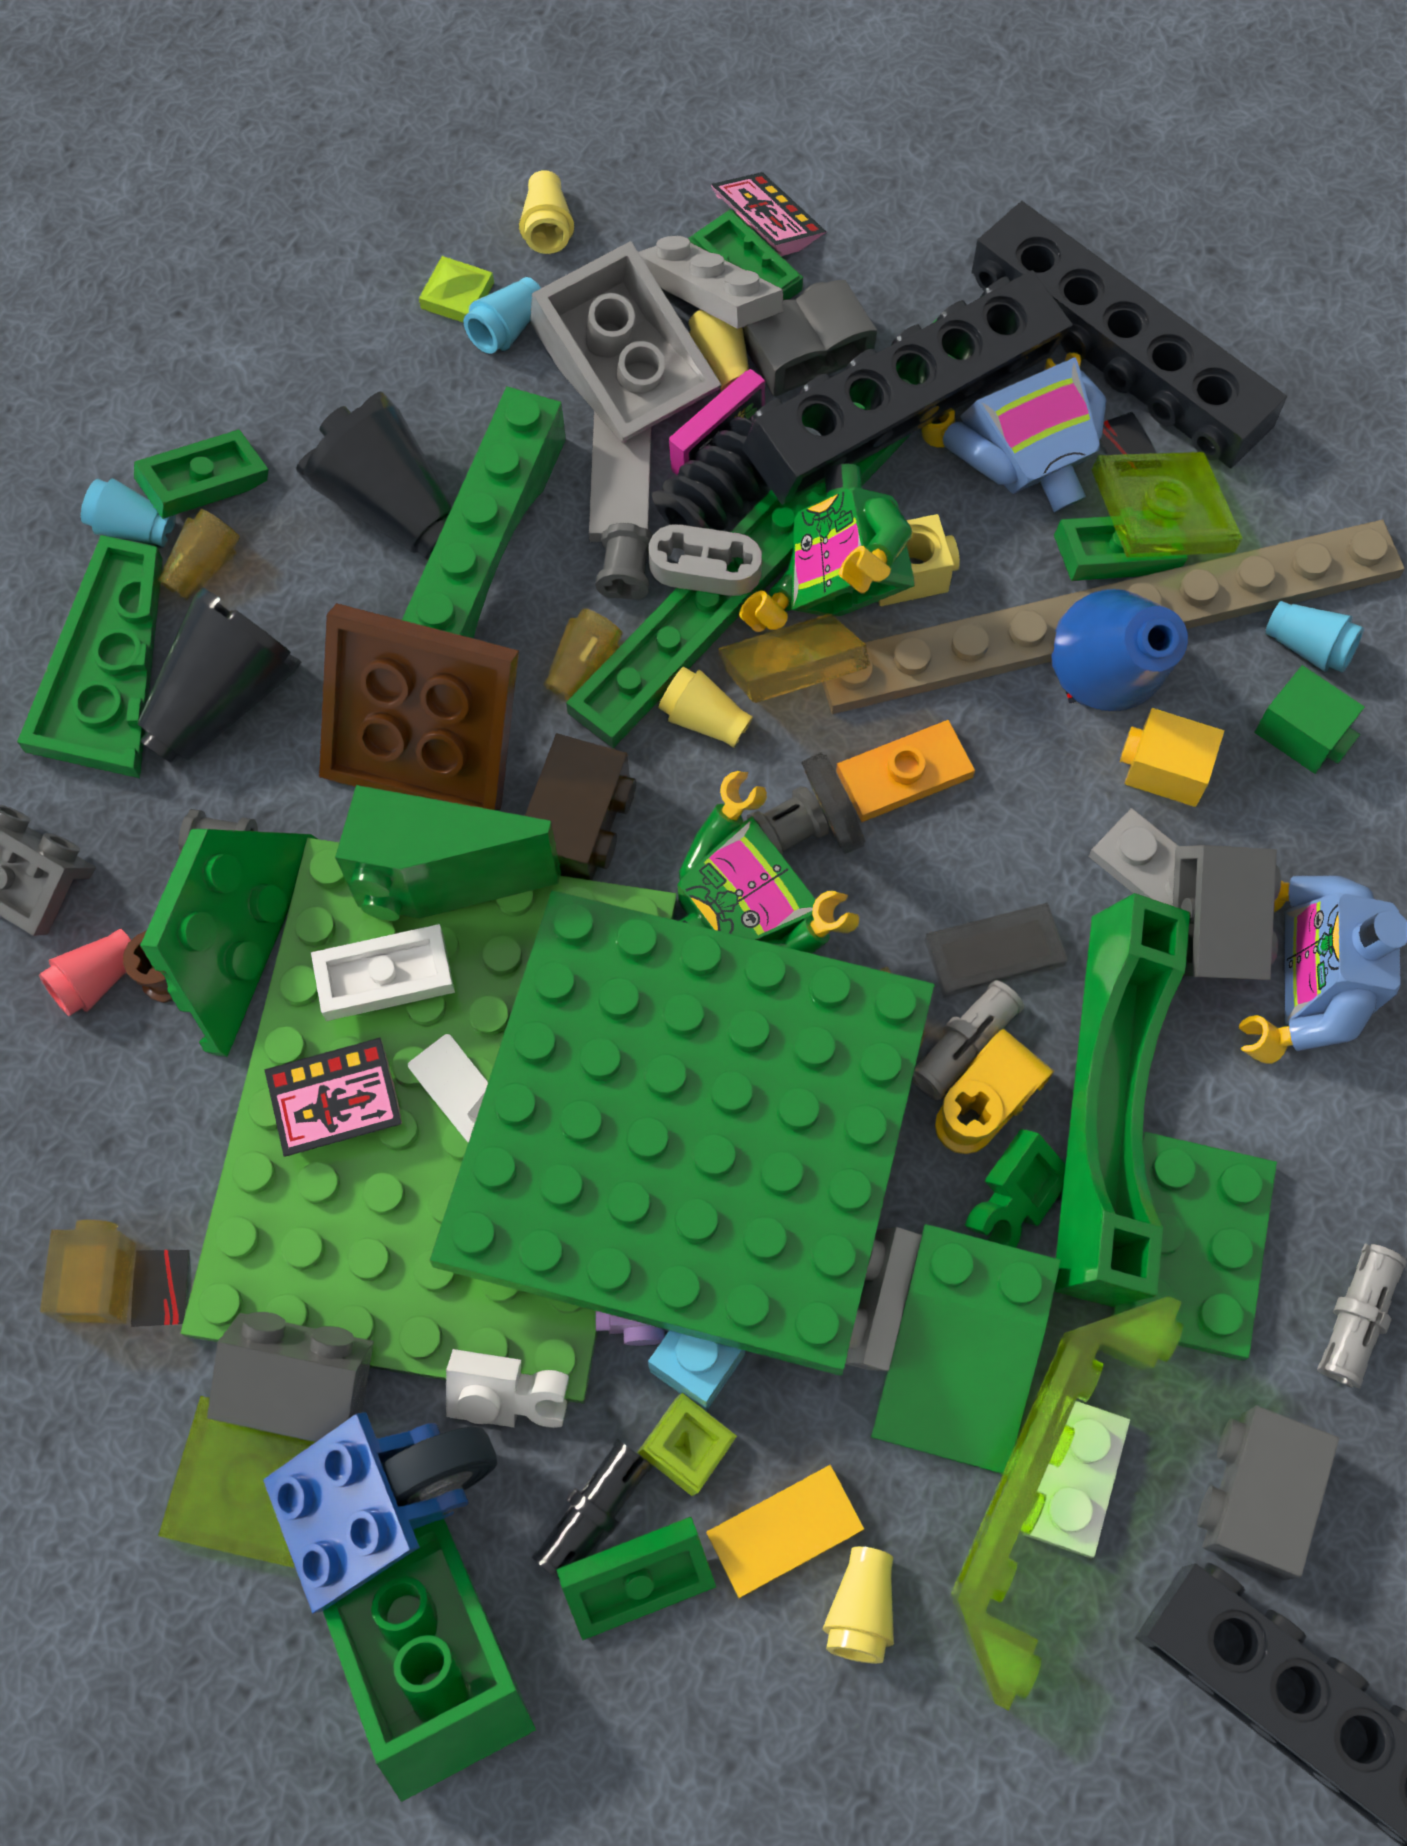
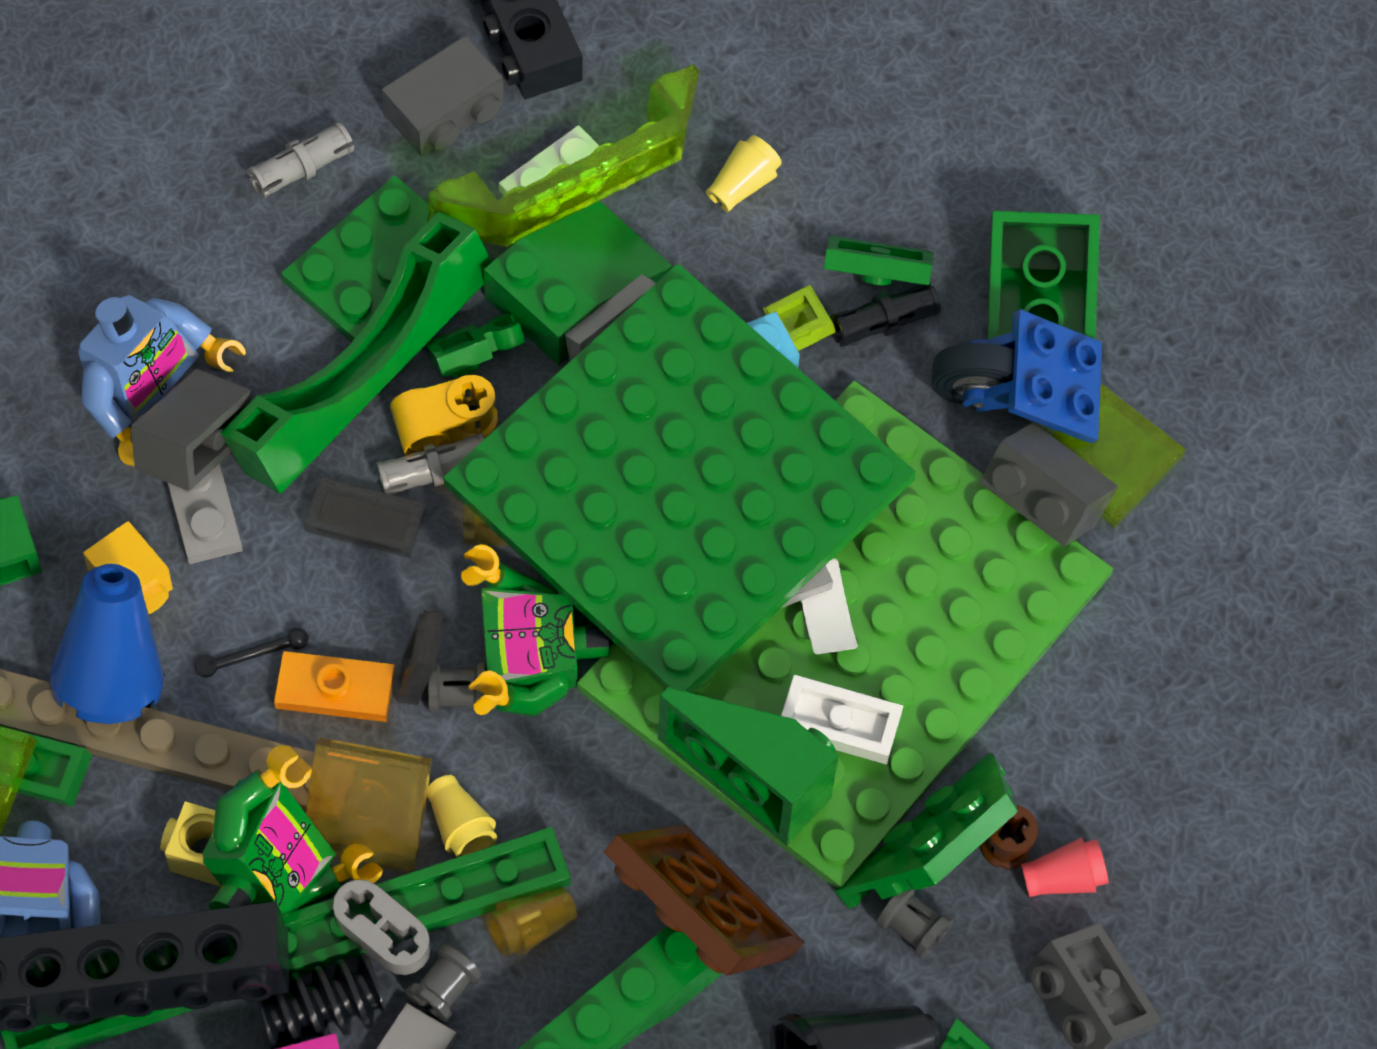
camera: 155 degrees left, 5 degrees down
clear yellow brick [40,1220,136,1324] -> none
black sticker [131,1250,190,1327] -> none
piece [264,1037,402,1157] -> none
white plate [446,1349,569,1428] -> none
dark brown brick [525,733,637,880] -> none
yellow tile [706,1464,864,1599] -> none
none -> black hinge [195,628,309,678]

